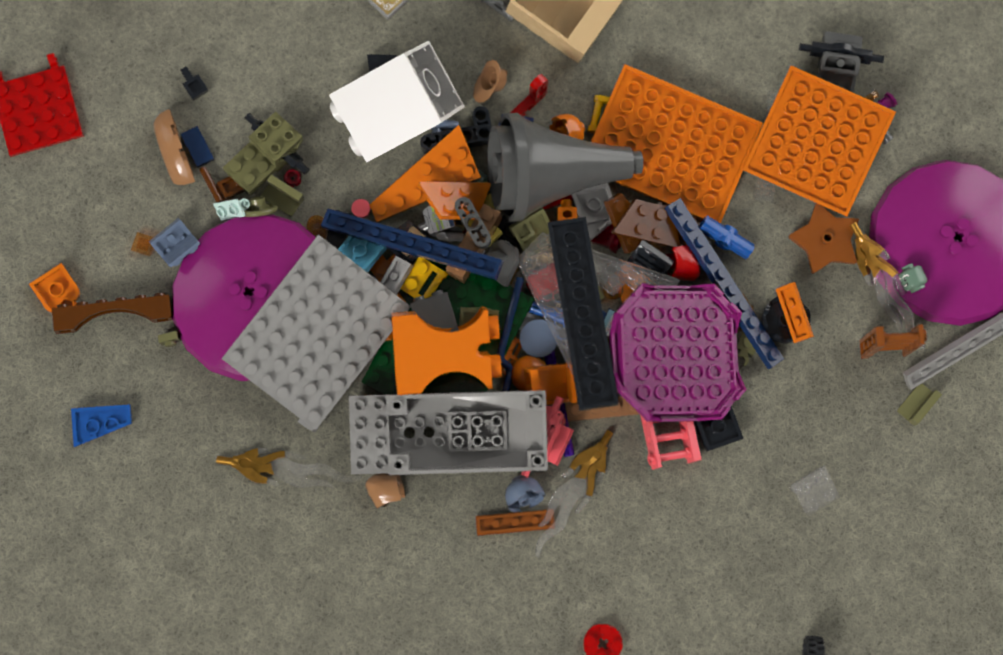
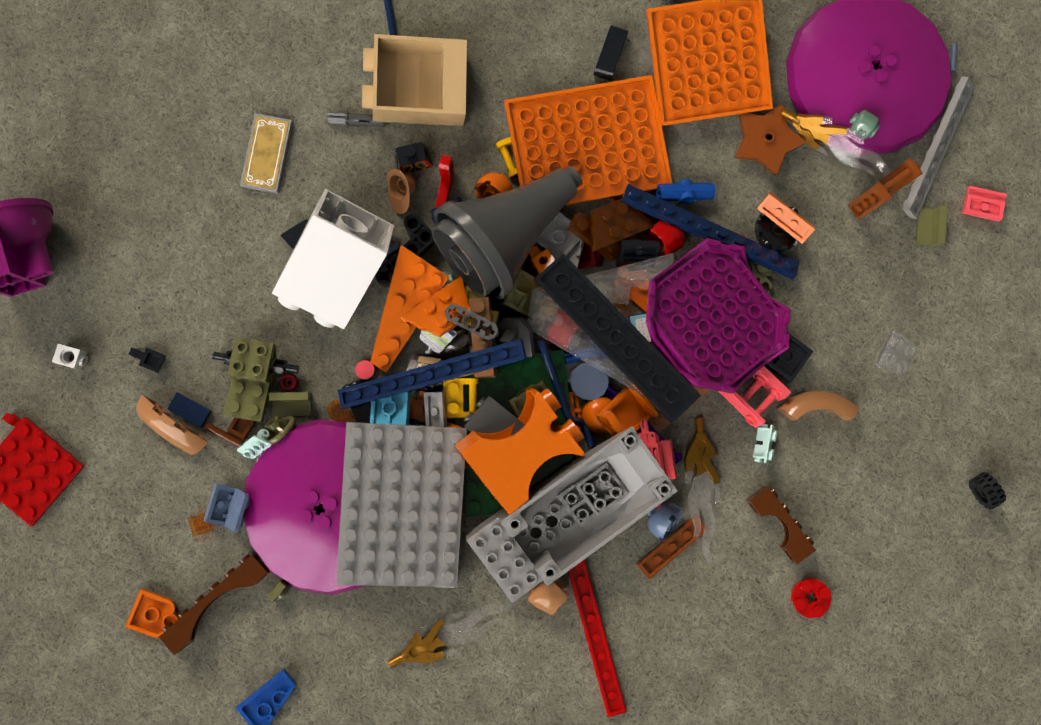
camera: 35 degrees left, 5 degrees up
none -> white brick [52,344,88,370]
none -> black torso [394,142,433,173]
none -> red tile [568,559,626,717]
none -> black beam [593,25,629,81]
none -> reddish brown arch [746,486,816,564]
none -> light aqua hinge [753,424,778,464]
none -> medium nougat brick [777,391,859,421]
none -> coral plate [962,186,1007,222]

